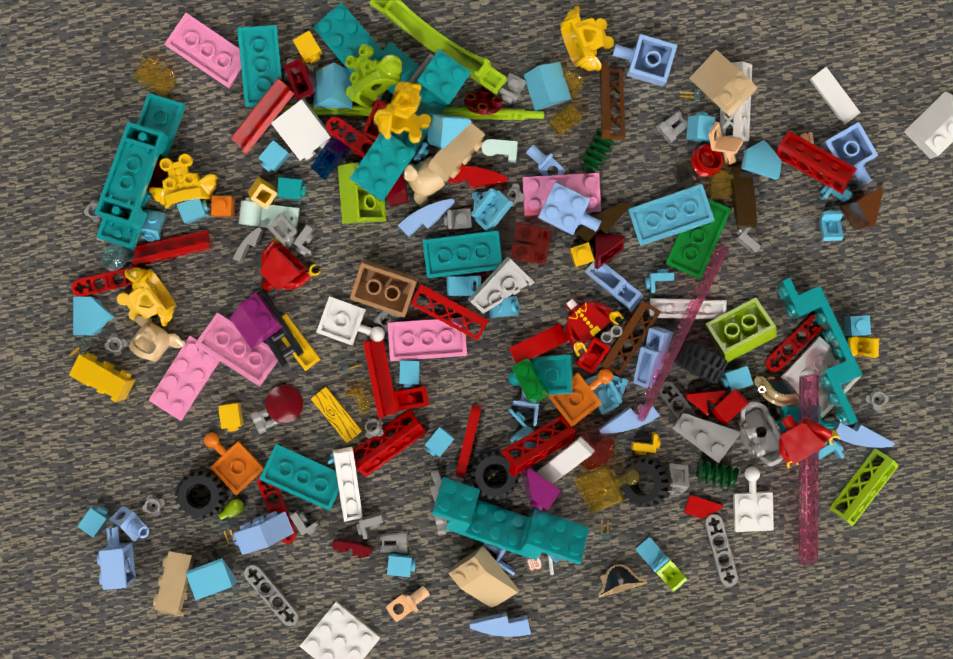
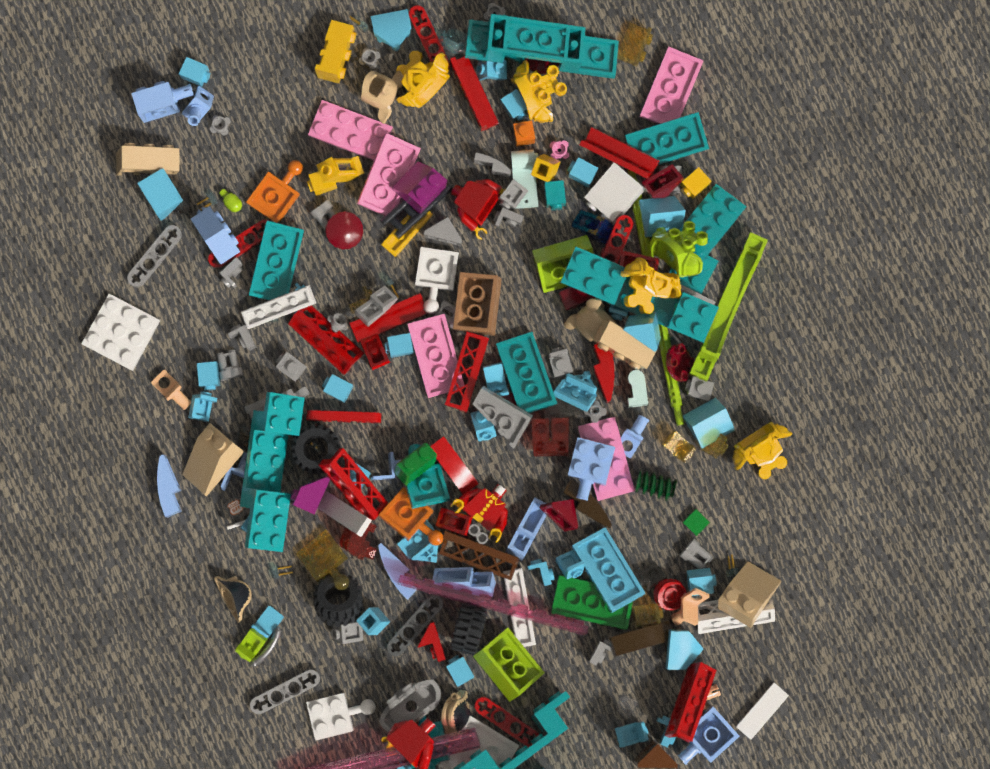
camera: 75 degrees right, 5 degrees down
black tyre [175,469,228,520] -> none
yellow tile [311,387,362,443] -> none
dark red slope [332,539,373,558] -> none
light blue slope [398,199,455,237] -> none
medium azure bracket [508,408,528,442] -> none
yellow brick [569,242,595,267] -> none
reddish brown fence [599,61,625,140] -> none
light blue brick [613,34,677,87] -> none
yellow bracket [631,432,660,455] -> none
light grey wing [671,413,742,463] -> none
red tile [684,494,724,519] -> none
dark green piece [696,458,739,490] -> none
red slope [711,389,749,426] -> none
none -> medium azure bracket [188,392,217,422]
none -> flat silver piece [249,626,282,667]
none -> light grey bracket [276,352,307,382]
none -> yellow window [316,156,365,183]
none -> light grey slope [355,286,397,327]
none -> medium azure brick [356,607,390,635]
none -> light grey slope [424,217,462,246]
none -> bright pink plate [550,141,569,159]
none -> medium azure bracket [556,550,585,579]
none -> green tile [683,509,710,536]

